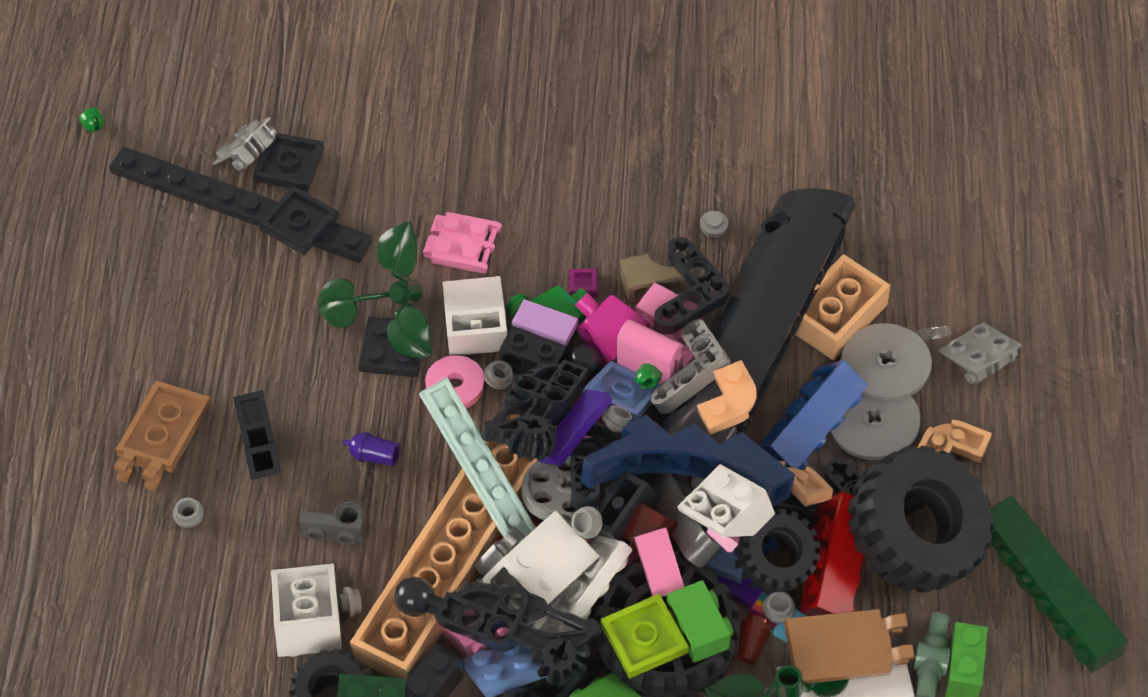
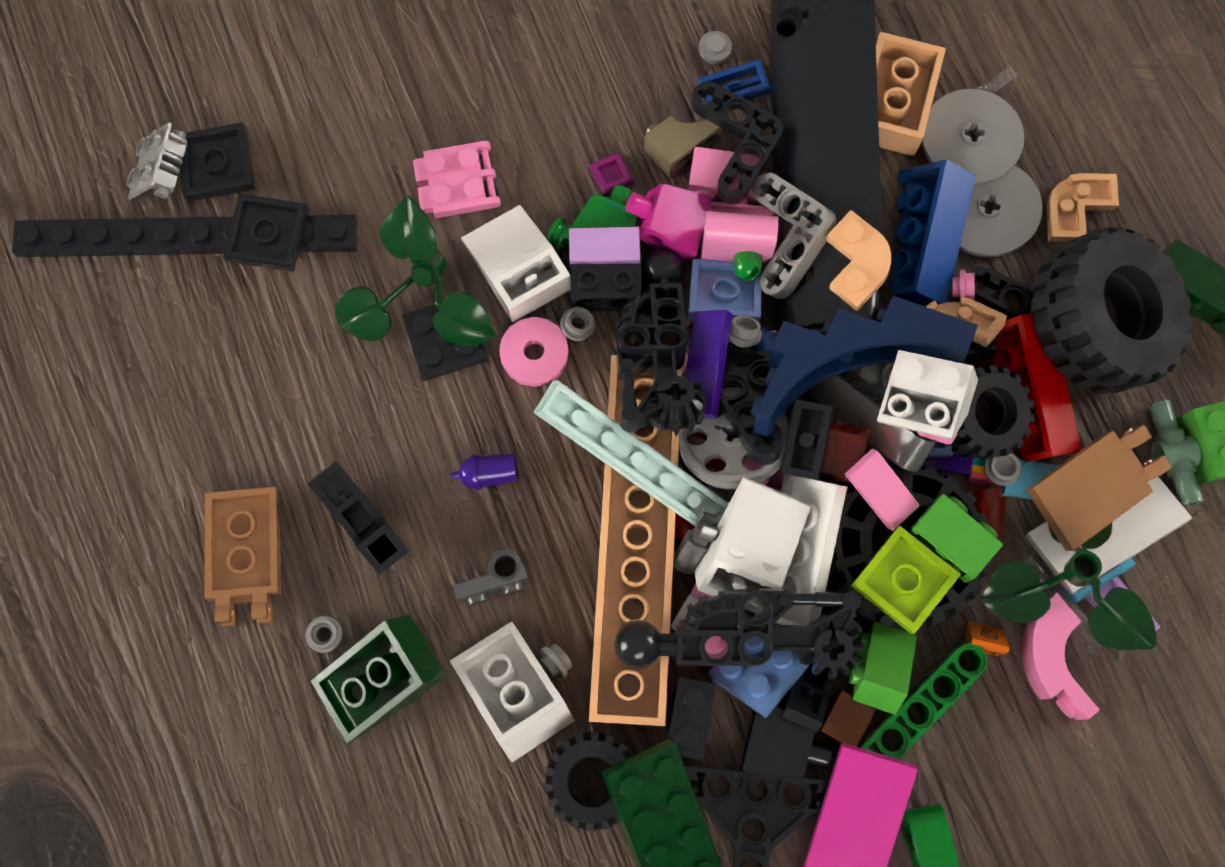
camera: 25 degrees left, 20 degrees up
light grey plate [571,506,602,539] -> none
light grey hinge [938,322,1022,384] -> none
none -> dark green slope [311,614,447,744]
none -> blue tile [697,59,771,110]
none -> bright pink plate [953,269,975,301]

